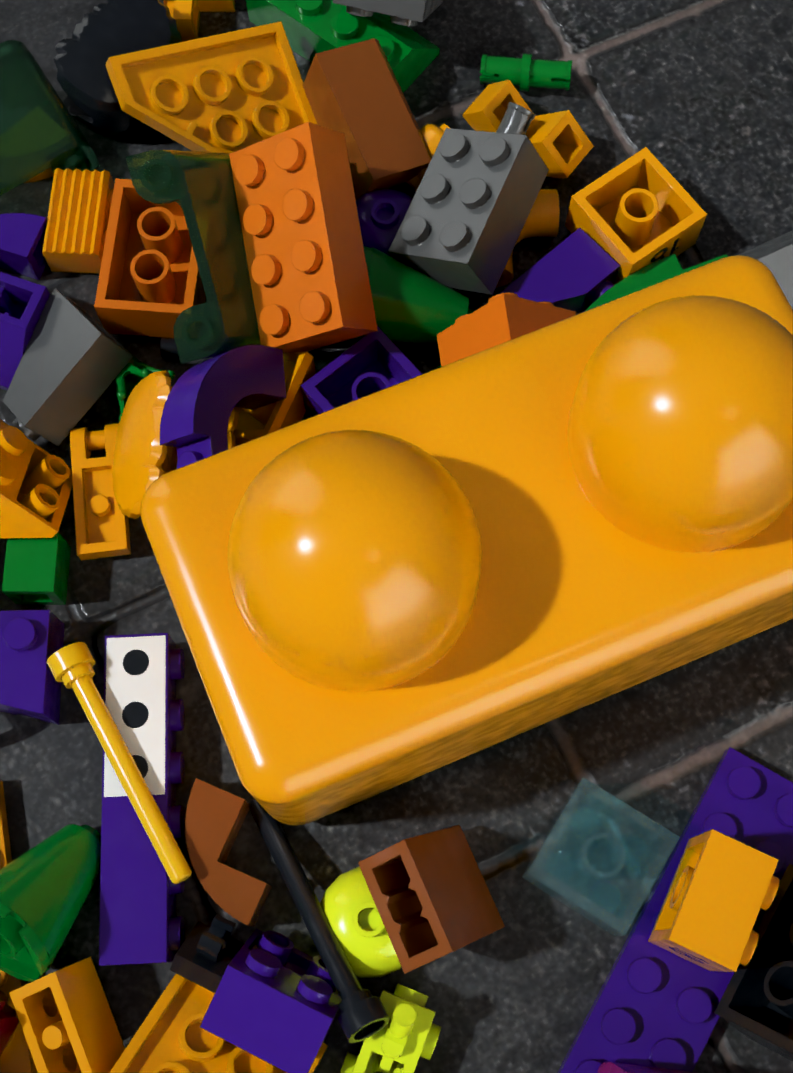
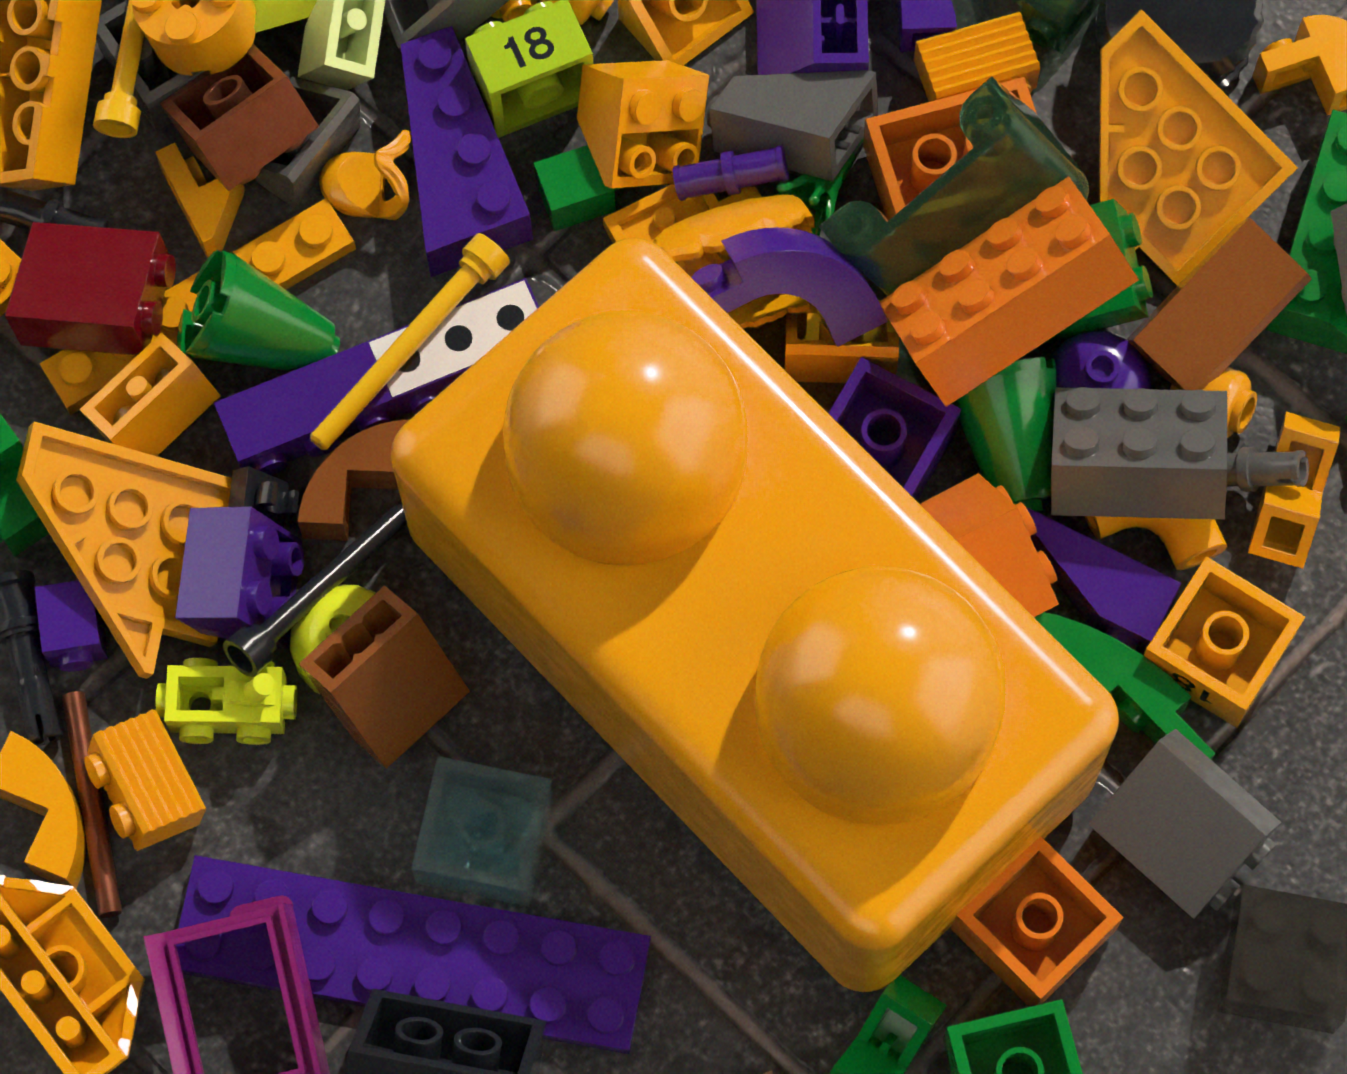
camera: 70 degrees right, 0 degrees up
light orange brick [648,829,780,972] -> none
none -> dark purple pin [673,145,789,201]

